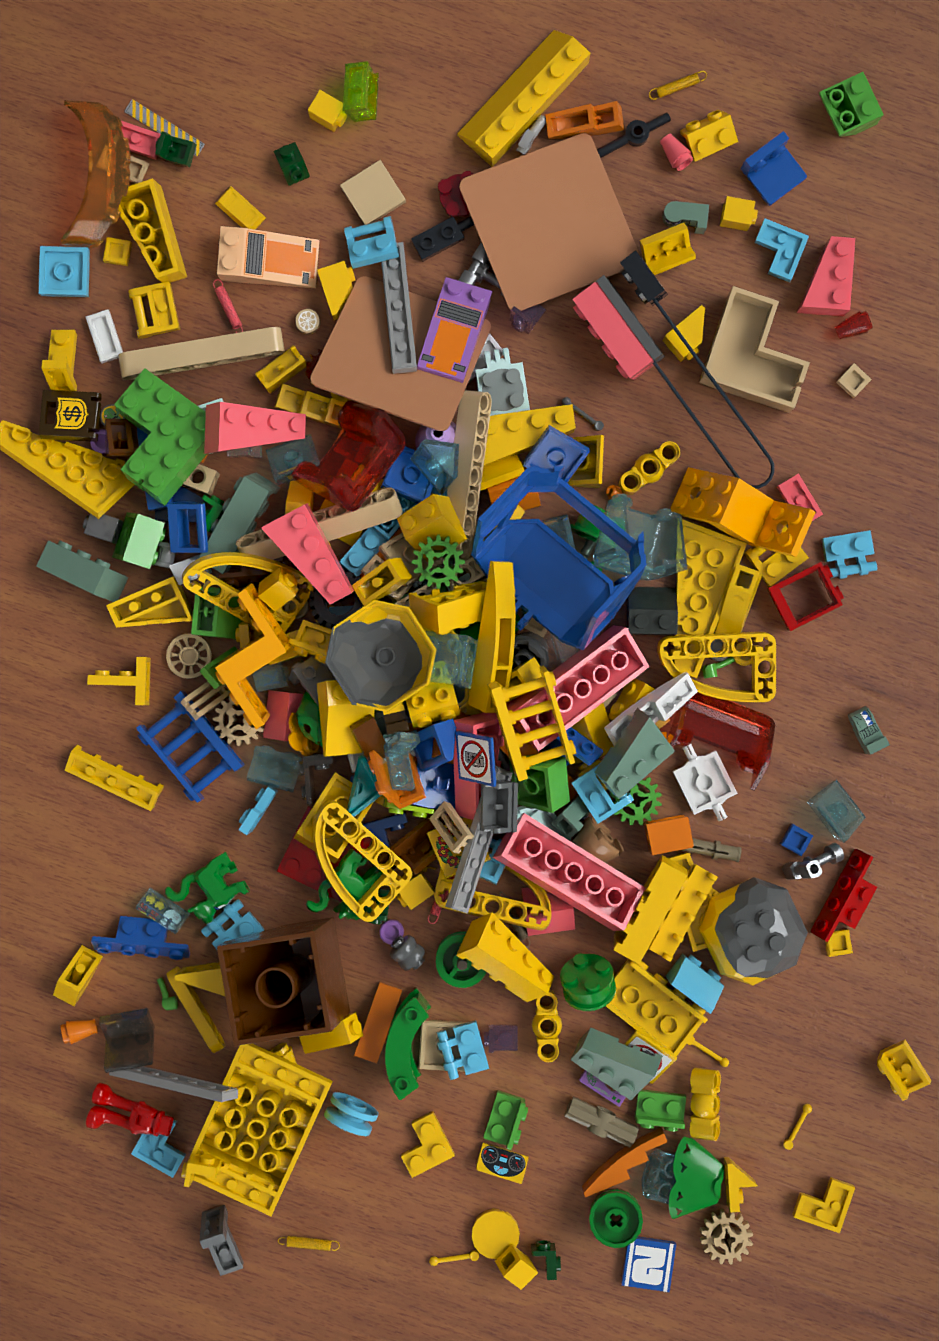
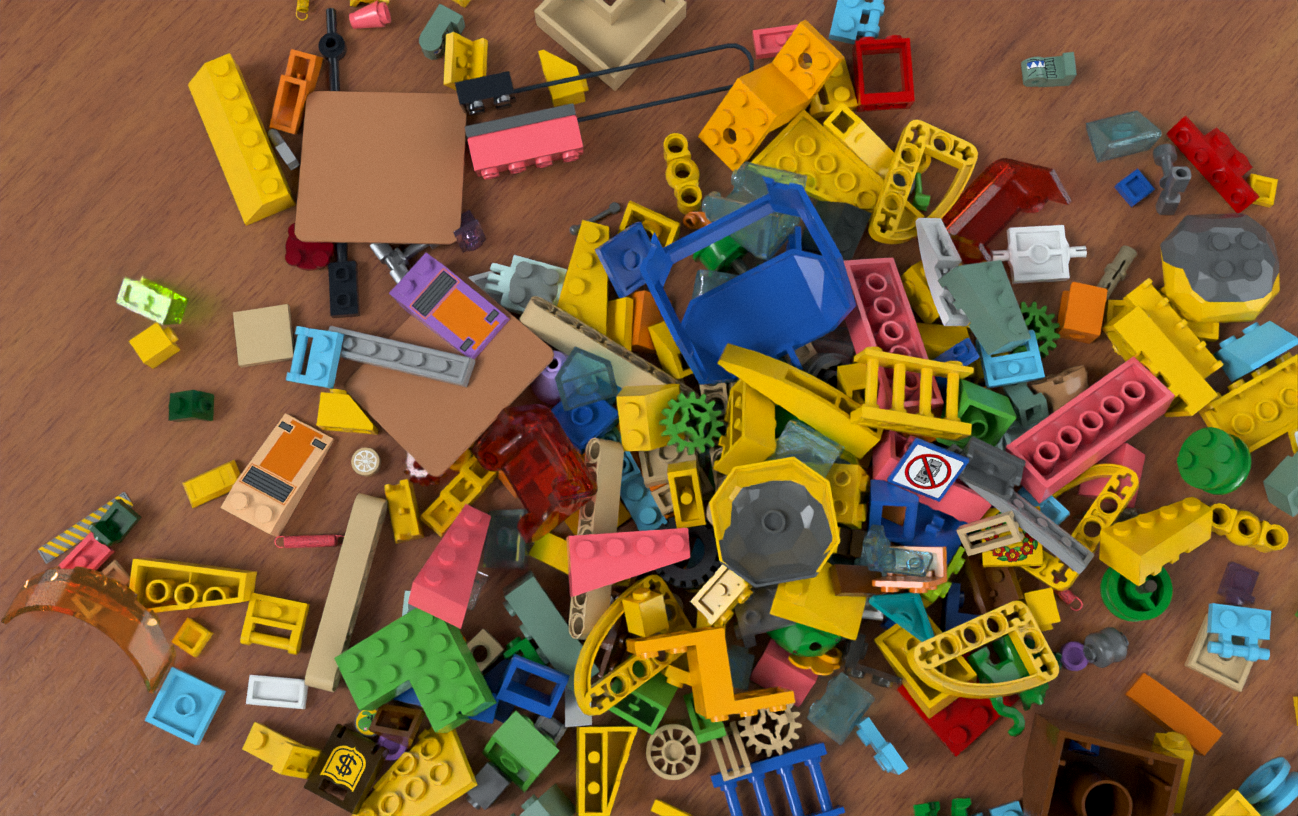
camera: 60 degrees left, 10 degrees down
green fence [385,987,431,1100] -> none

